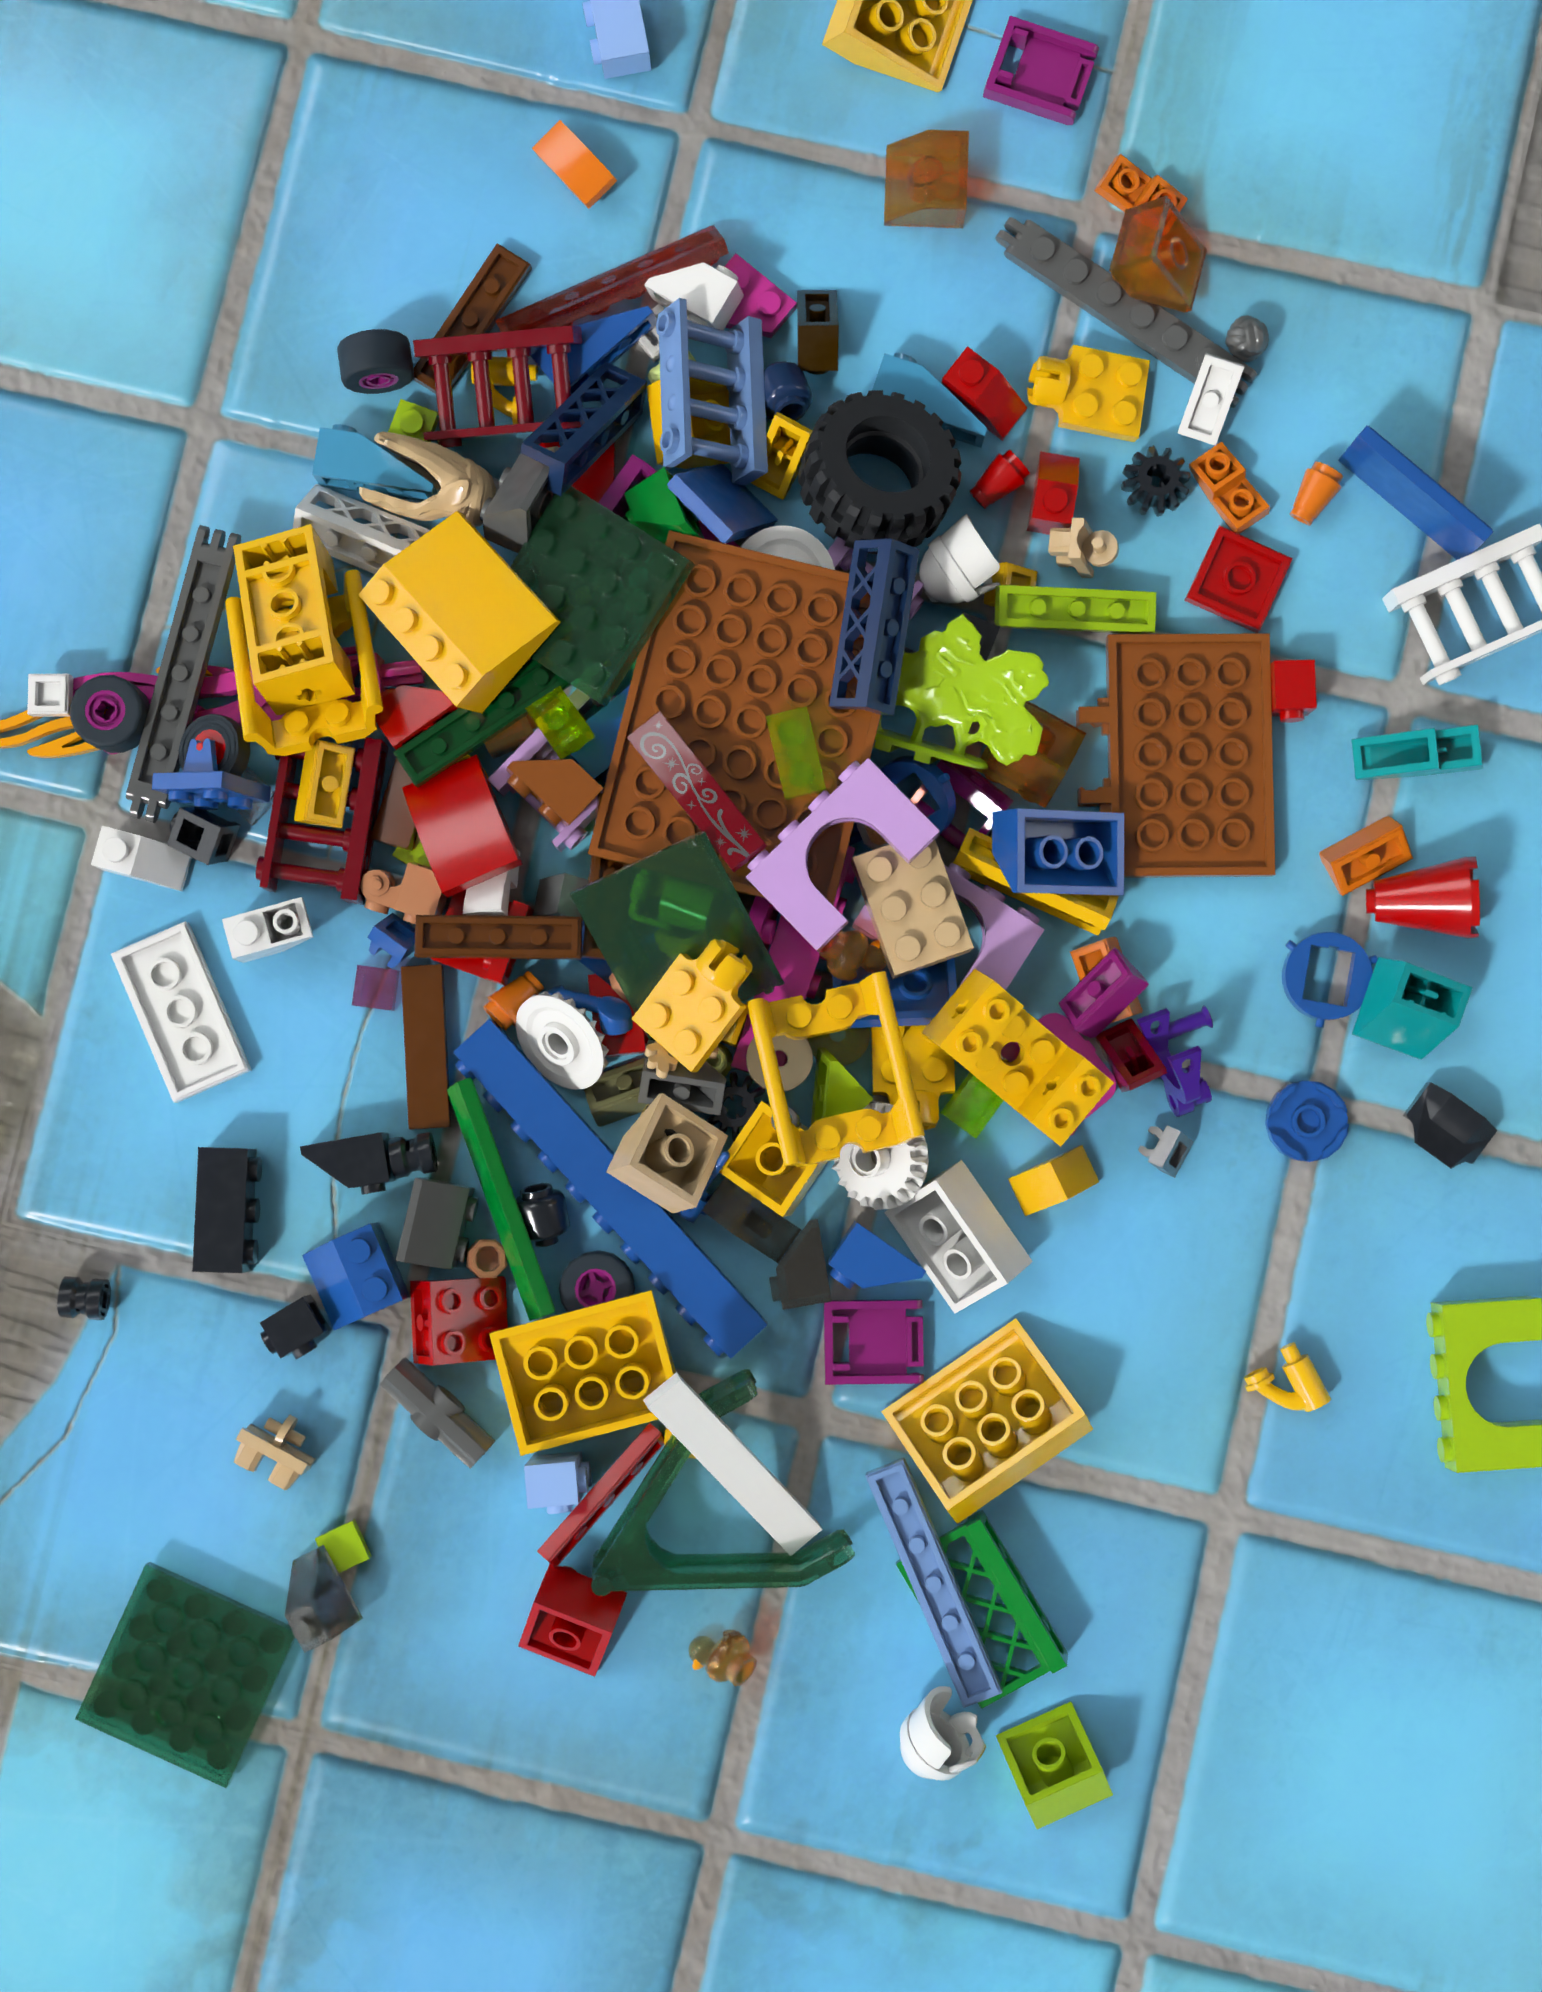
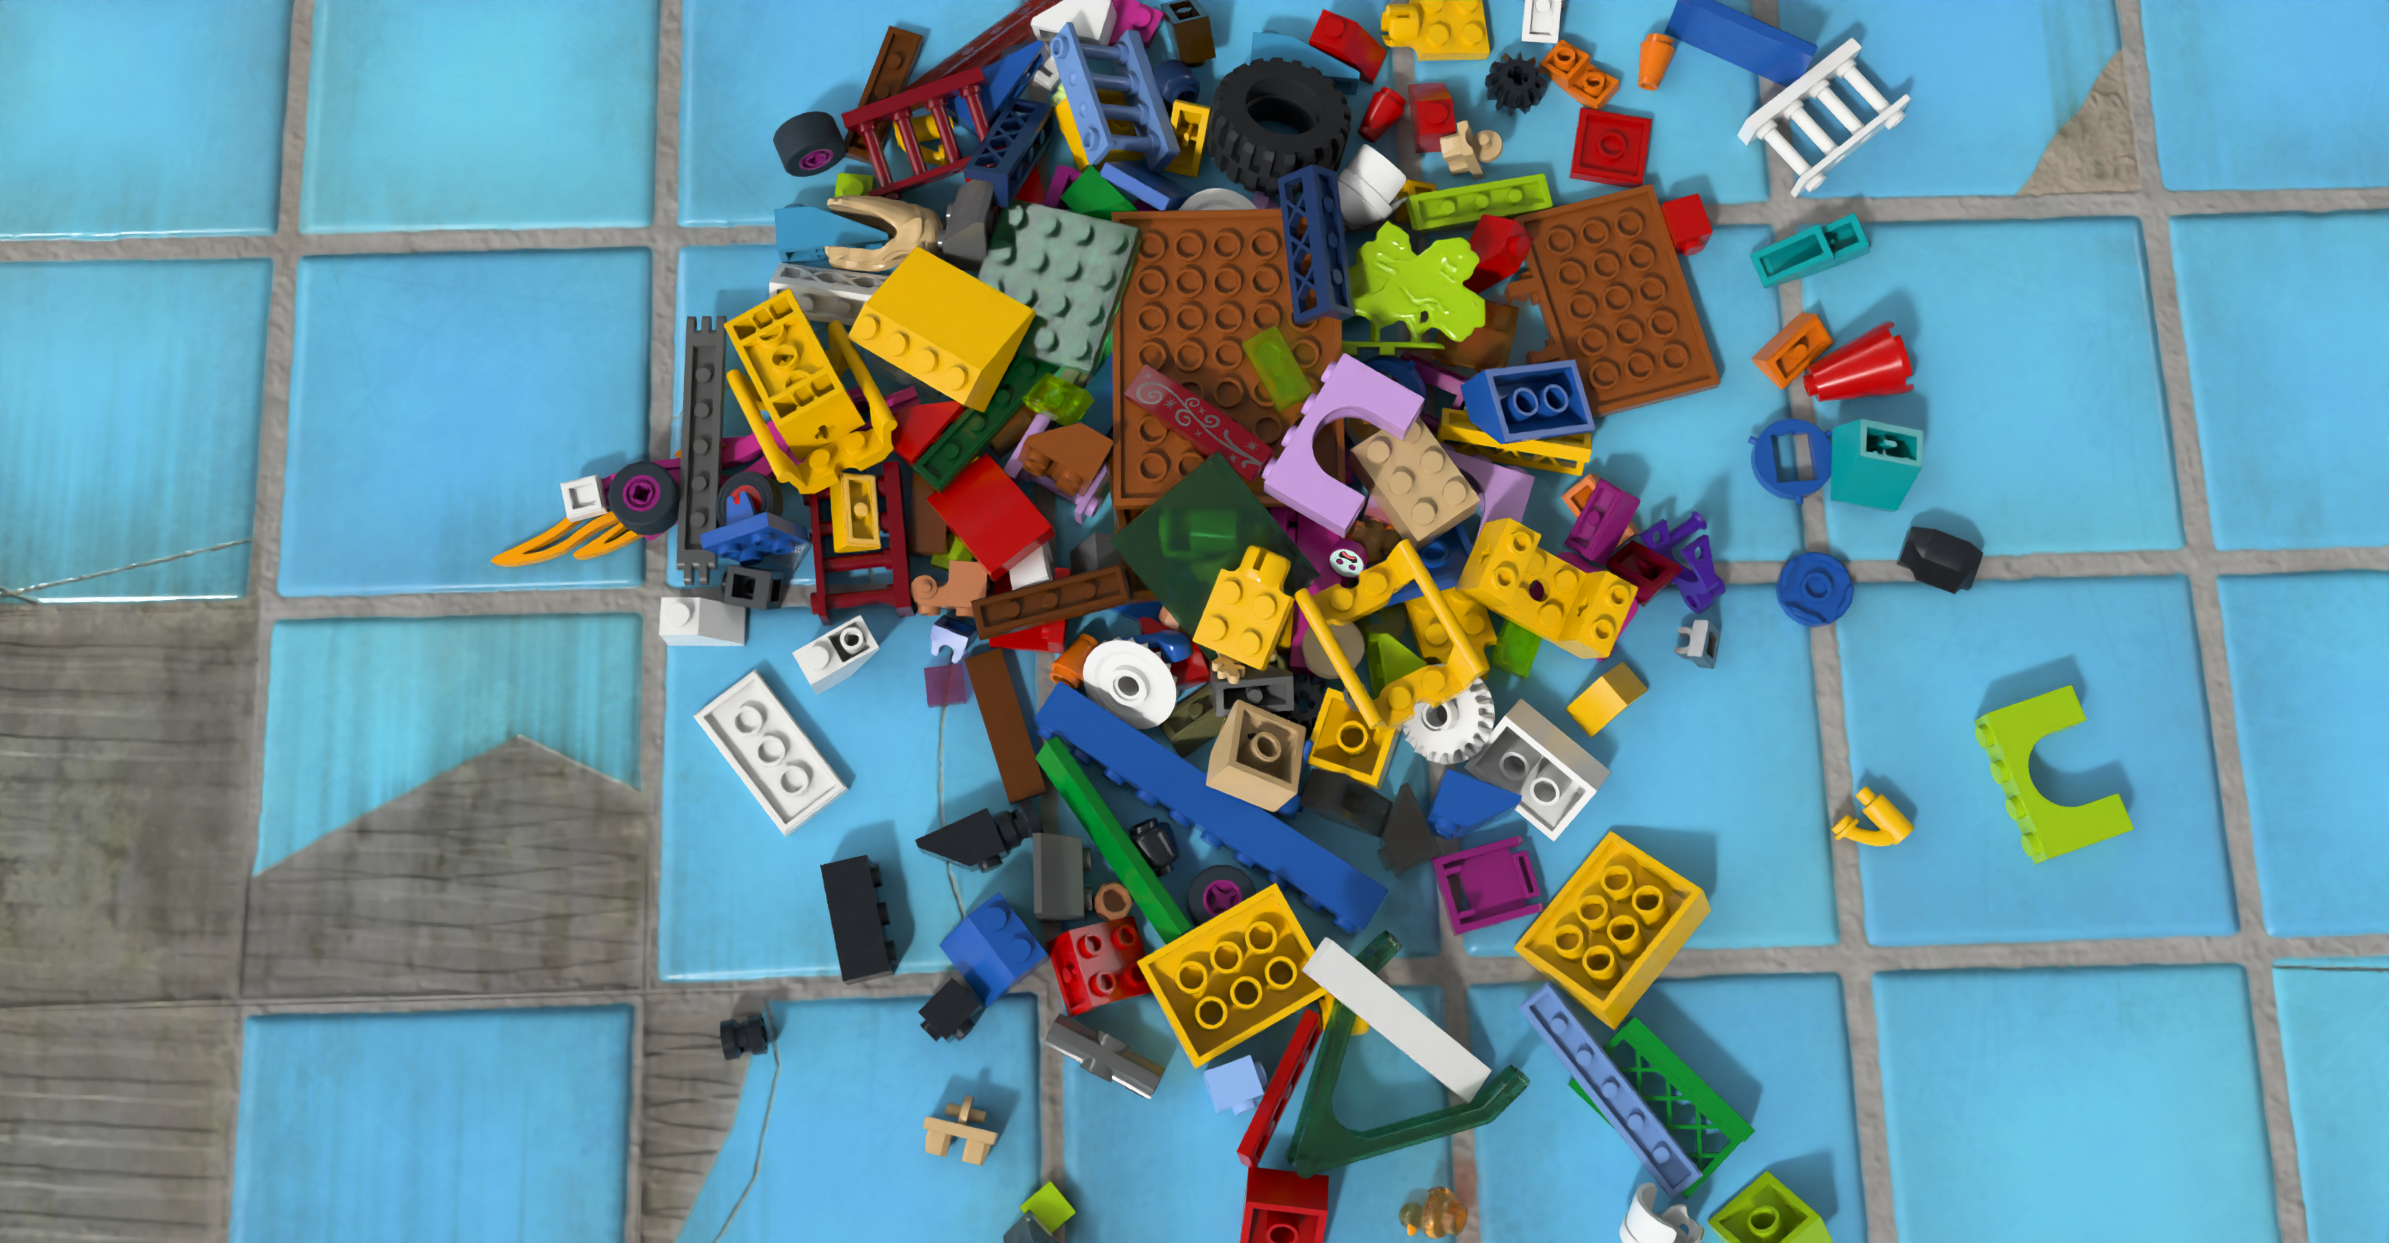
camera: 20 degrees left, 10 degrees down
none -> tile [1328,540,1369,578]
none -> red slope [1463,214,1534,294]

